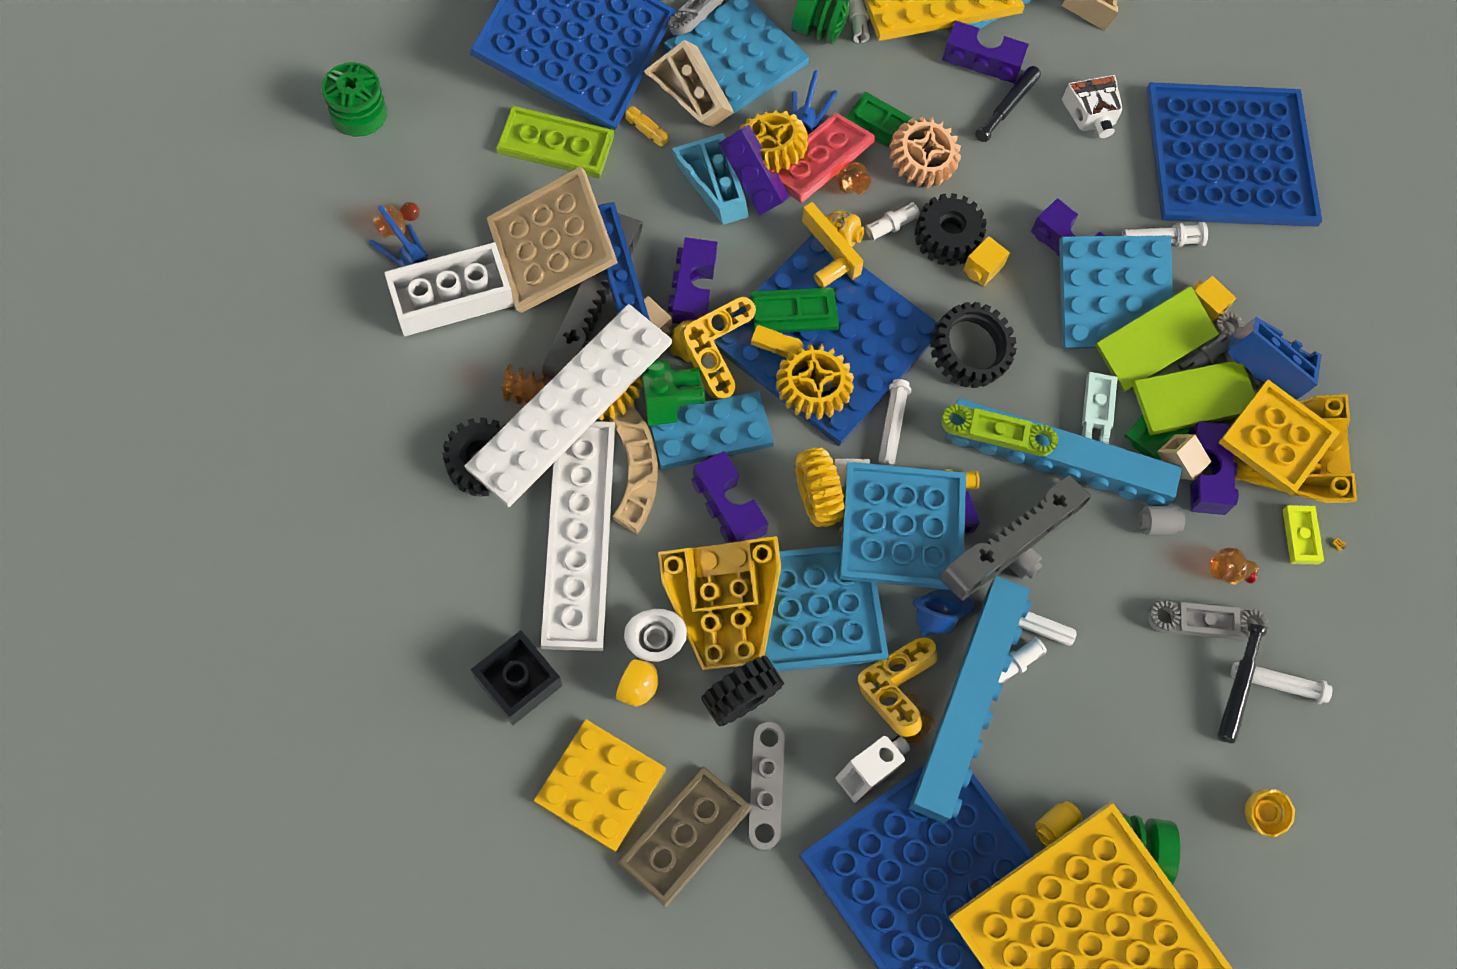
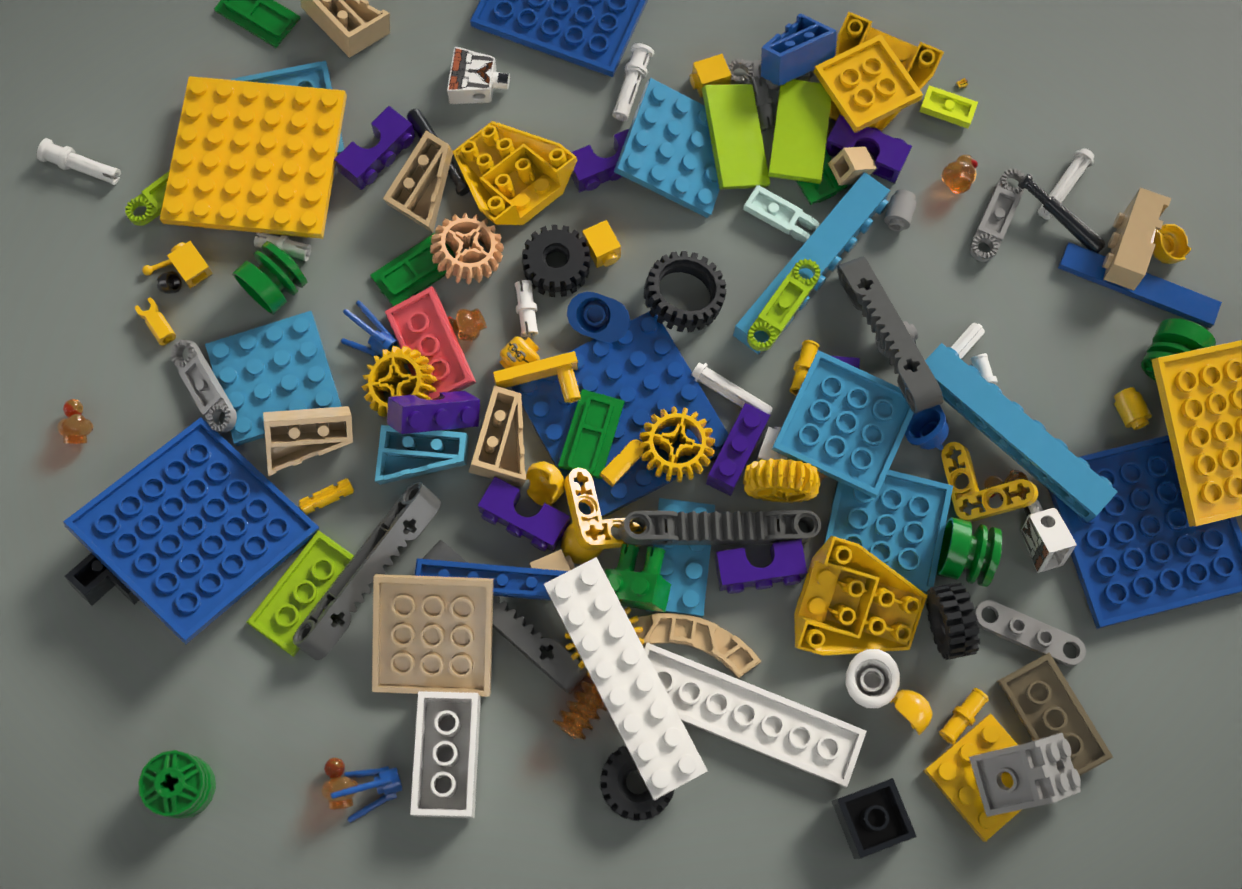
camera: 65 degrees left, 5 degrees up
none -> dark grey gear [293,482,441,660]
none -> tan wedge [383,131,453,233]
none -> yellow wedge [453,121,577,225]
none -> tan wedge [468,386,526,488]
none -> yellow hair [526,461,565,506]
none -> blue piece [567,292,630,343]
none -> dark grey gear [619,510,821,546]
none -> dark purple arch [706,403,770,496]
none -> green wheel [937,517,1002,587]
none -> yellow pin [939,688,989,744]
none -> light grey bracket [969,733,1081,817]
none -> blue tile [1058,242,1222,328]
none -> tan wedge [1102,187,1171,290]

